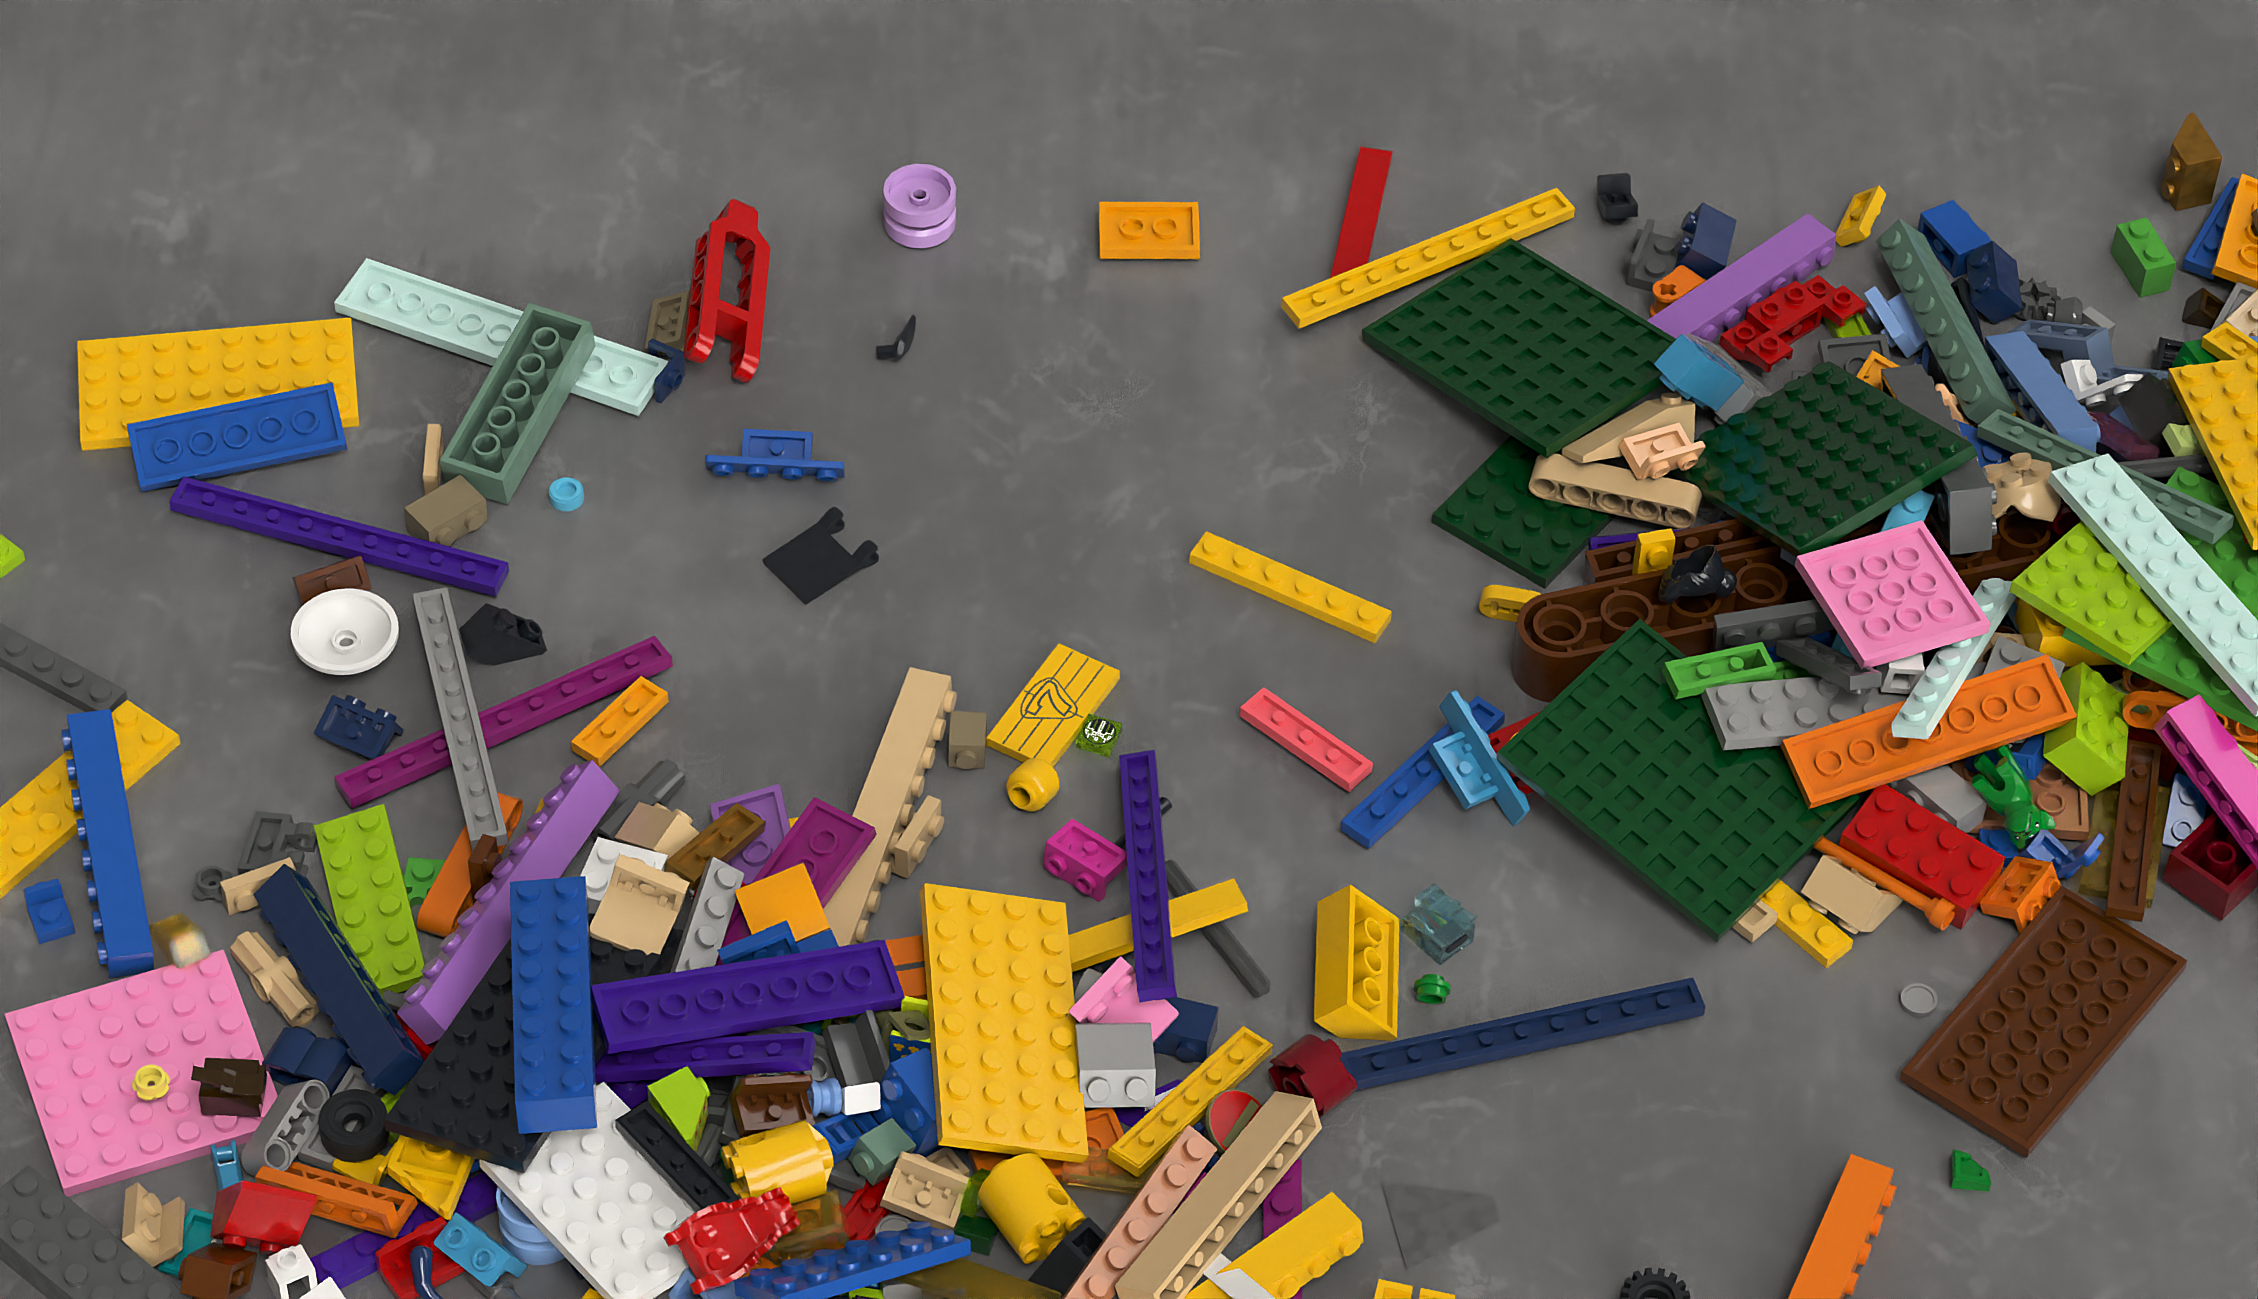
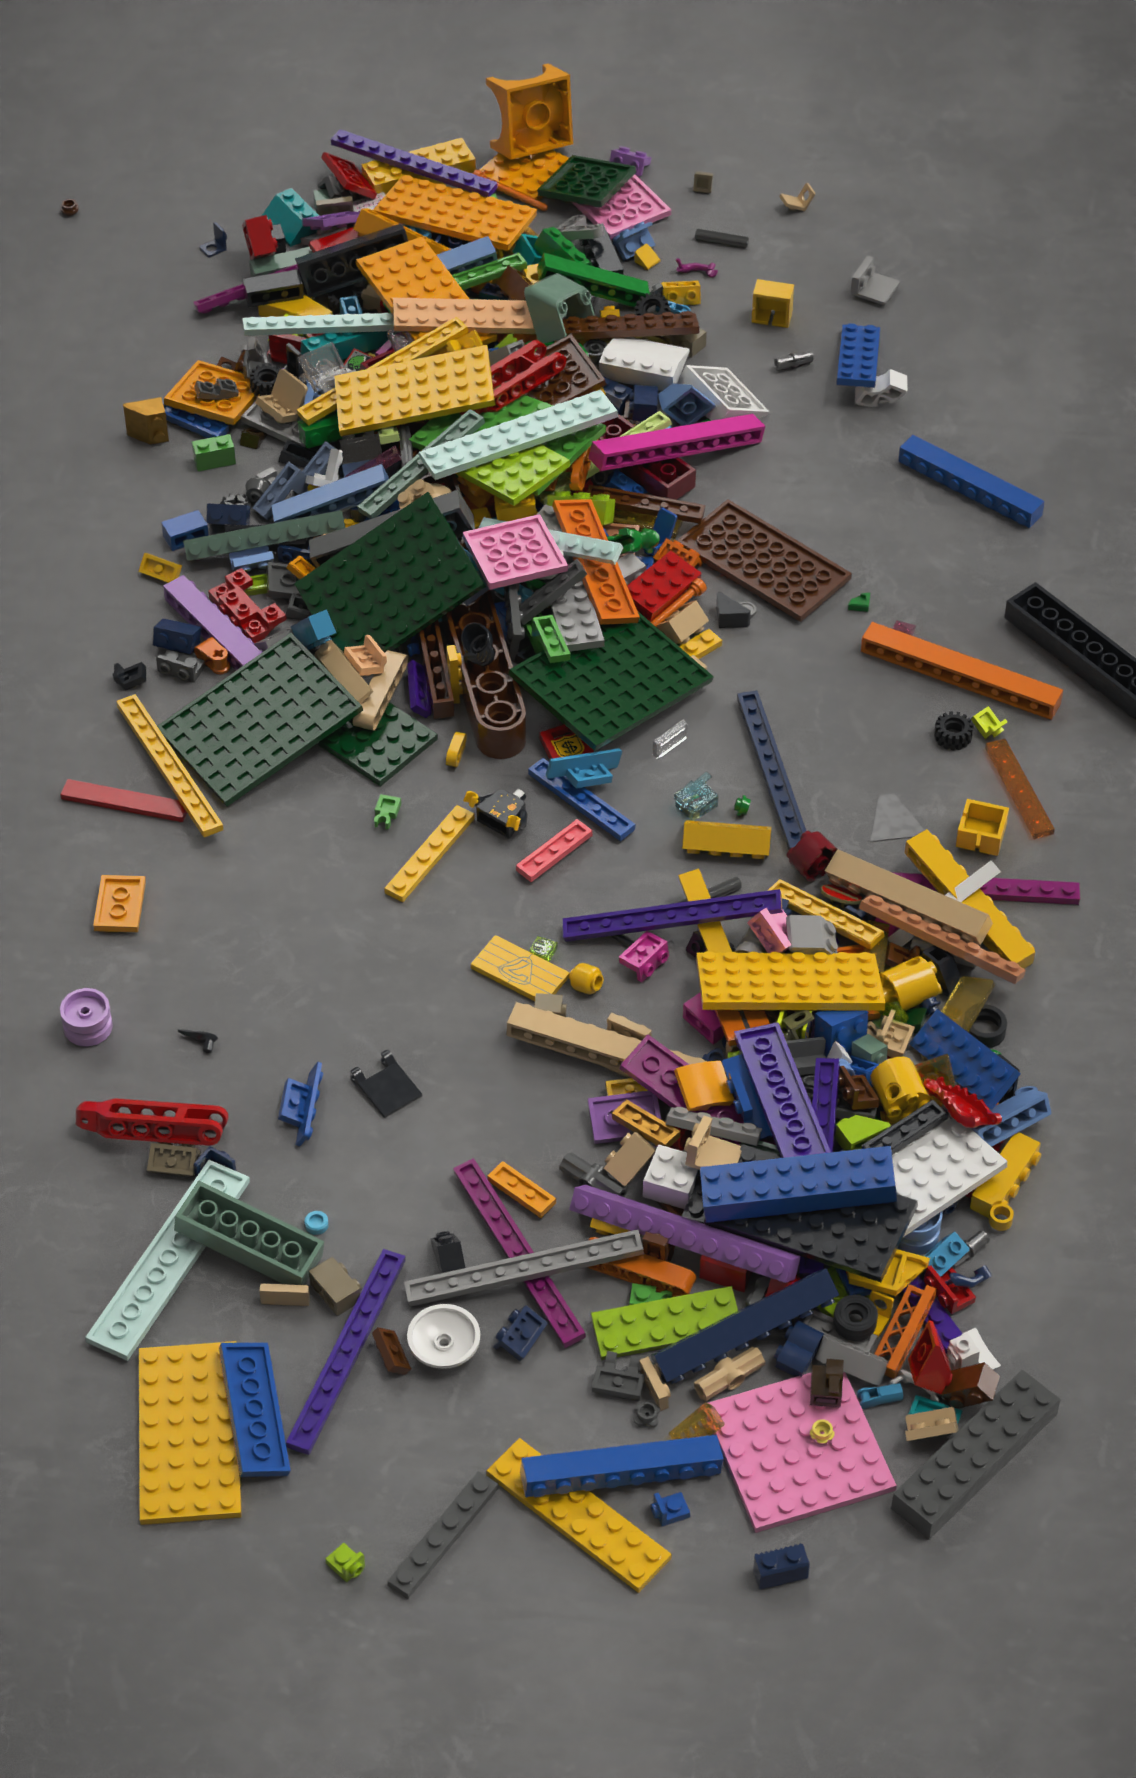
camera: 85 degrees left, 0 degrees up
none -> bright green plate [374,794,401,829]
none -> black torso [463,789,528,839]
none -> clear tile [652,720,688,759]
none -> black slope [716,591,751,628]
none -> reddish brown bracket [884,942,921,967]
none -> clear pink slope [893,620,916,636]
none -> dark blue plate [919,996,941,1016]

